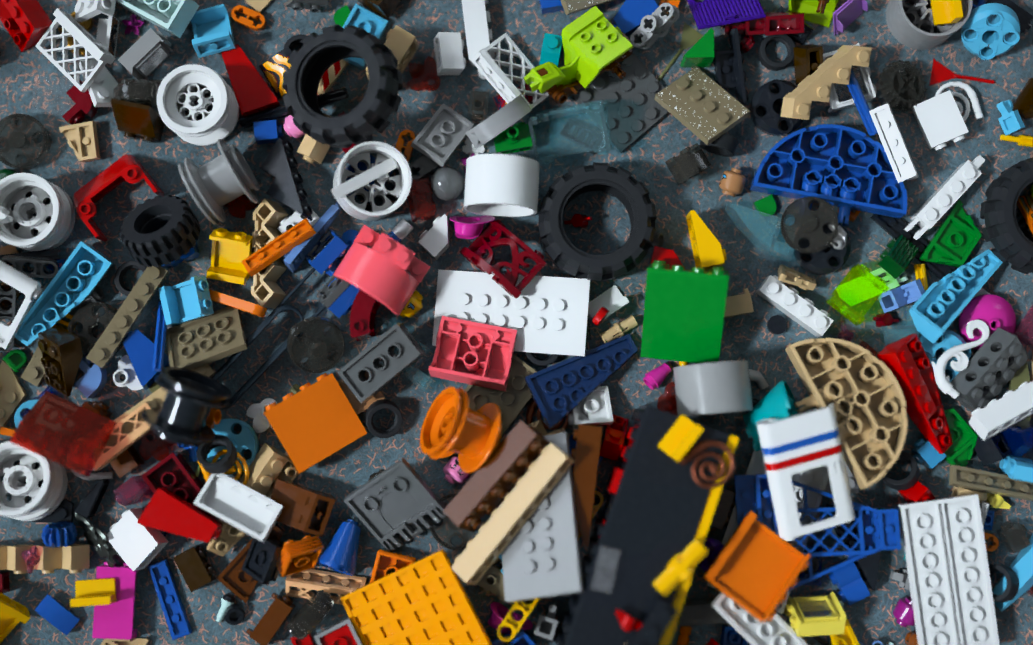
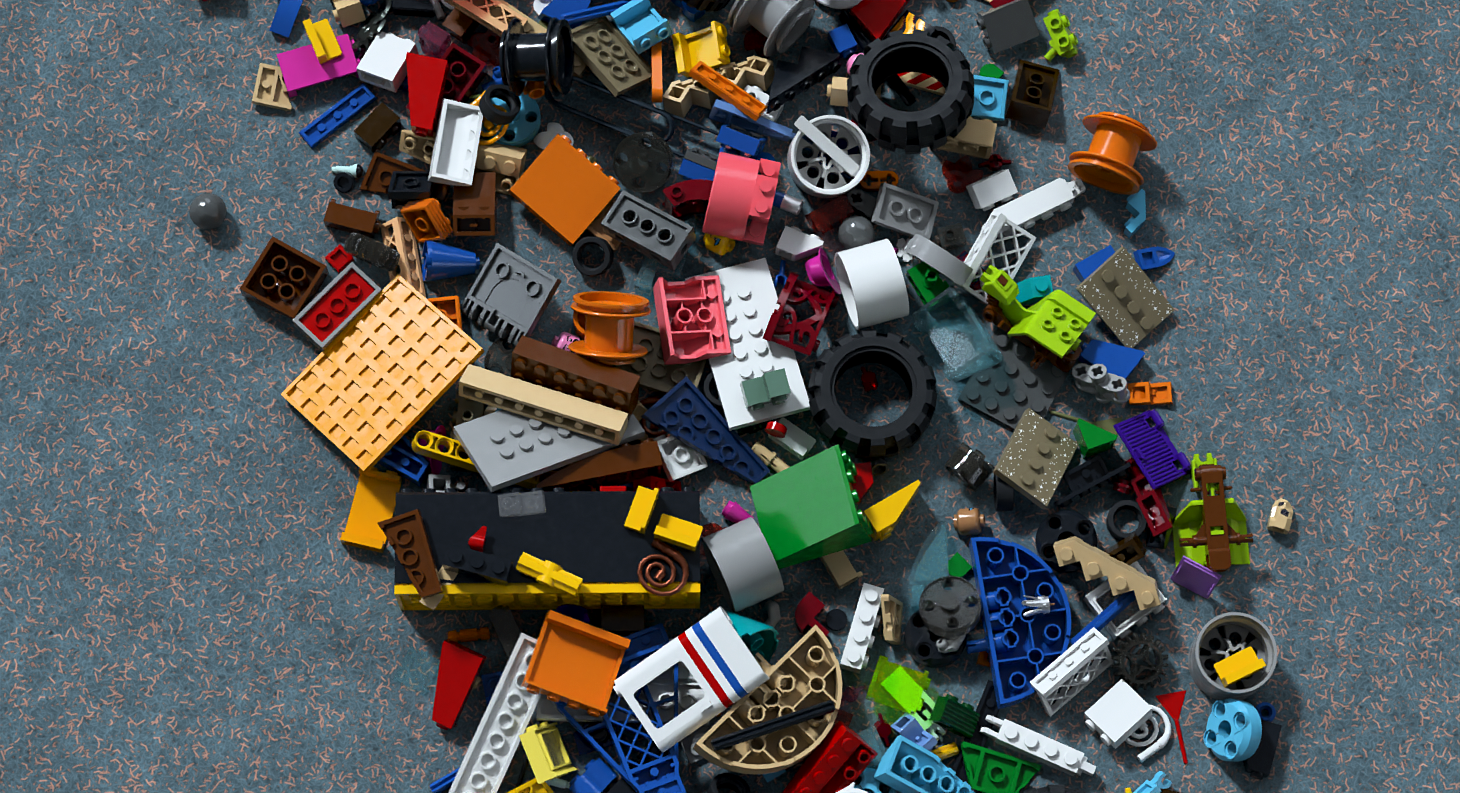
camera: 65 degrees right, 10 degrees down
none -> yellow panel [624,486,659,534]
none -> black axle [711,700,835,751]
none -> sand green brick [740,368,791,411]
none -> blue hand [774,260,787,288]
none -> dark red brick [795,591,830,637]
none -> dark red piece [978,154,1011,171]
none -> flat silver piece [1021,595,1055,617]

